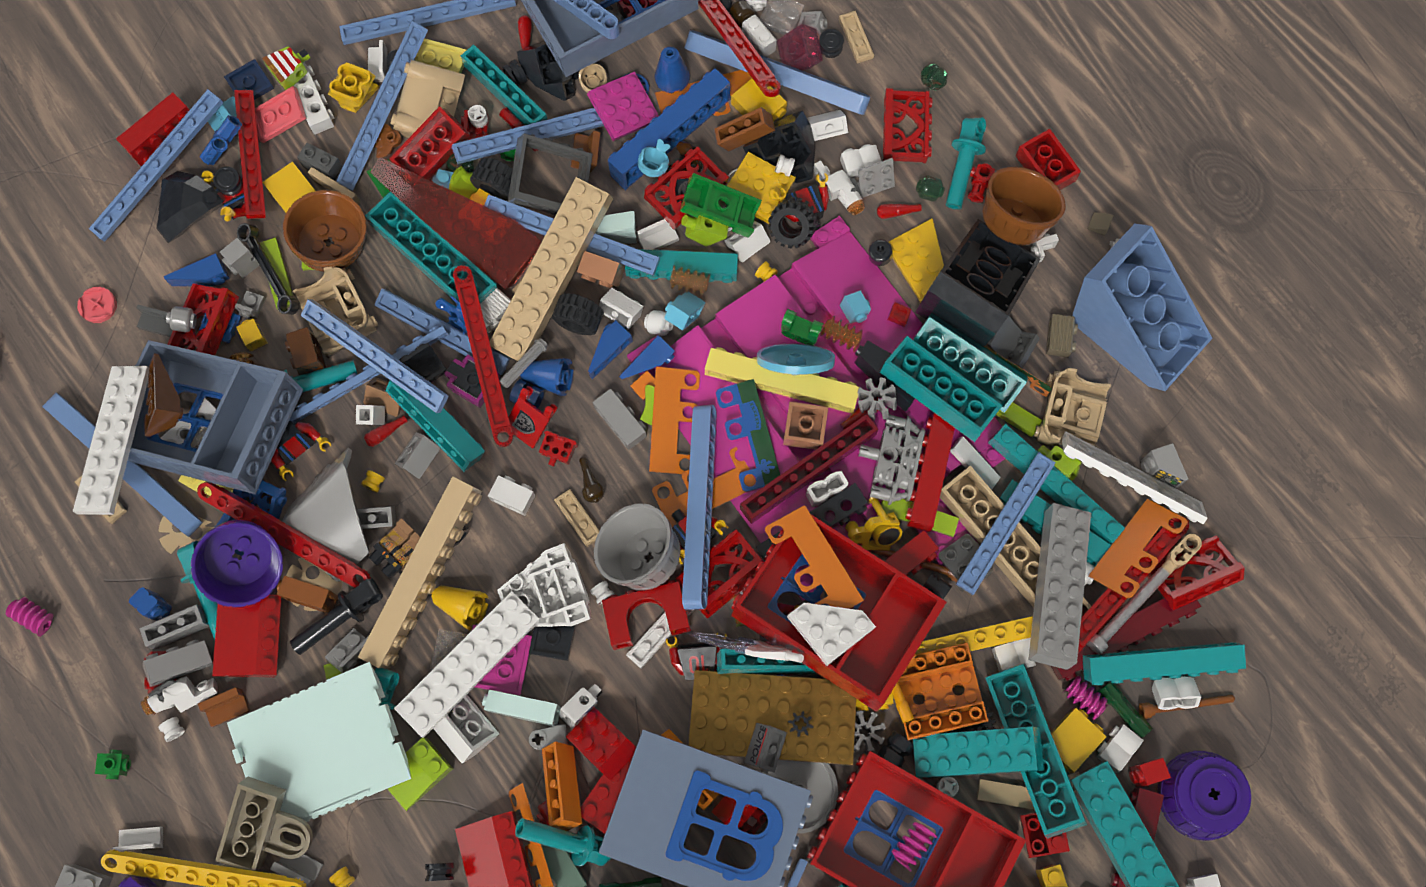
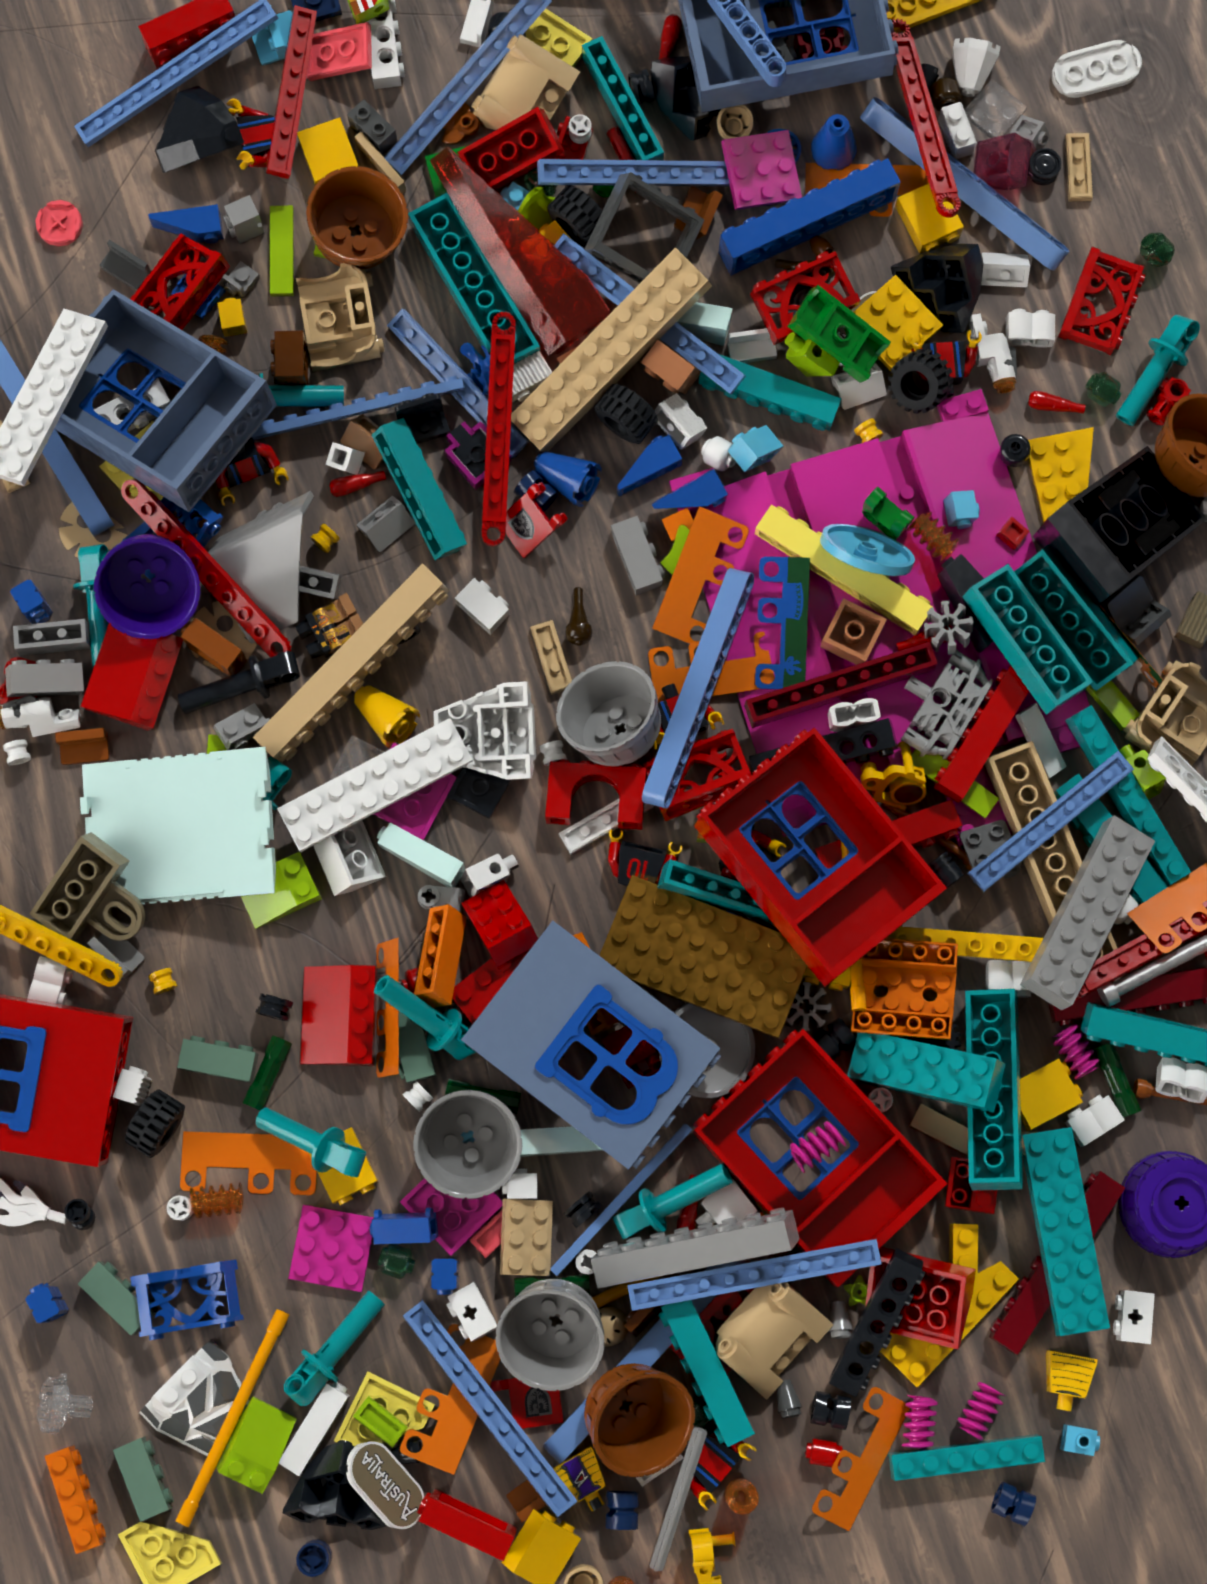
camera: 15 degrees right, 5 degrees up
reddish brown wedge [145,353,183,437] -> none
light grey head [166,306,197,332] -> none
blue piece [200,115,242,165] -> none
black wheel [213,167,243,196] -> none
black piece [237,223,299,315] -> none
medium blue plate [301,299,449,413] -> none
yellow piece [328,62,380,113] -> none
light grey axle [500,338,548,388] -> none
red piece [539,431,578,467] -> none
medium azure hat [638,139,670,177] -> none
clear orange piece [669,265,710,296] -> none
piece [686,631,804,663] -> none
dark orange brick [715,107,775,152] -> none
dark grey panel [744,723,787,773] -> none
orange piece [765,505,864,609] -> none
white wheel [775,155,795,177] -> none
white plate [787,603,876,666] -> none
black gear [788,711,814,738] -> none
light grey hinge [857,158,895,198] -> none
red brick [1129,758,1171,787] -> none

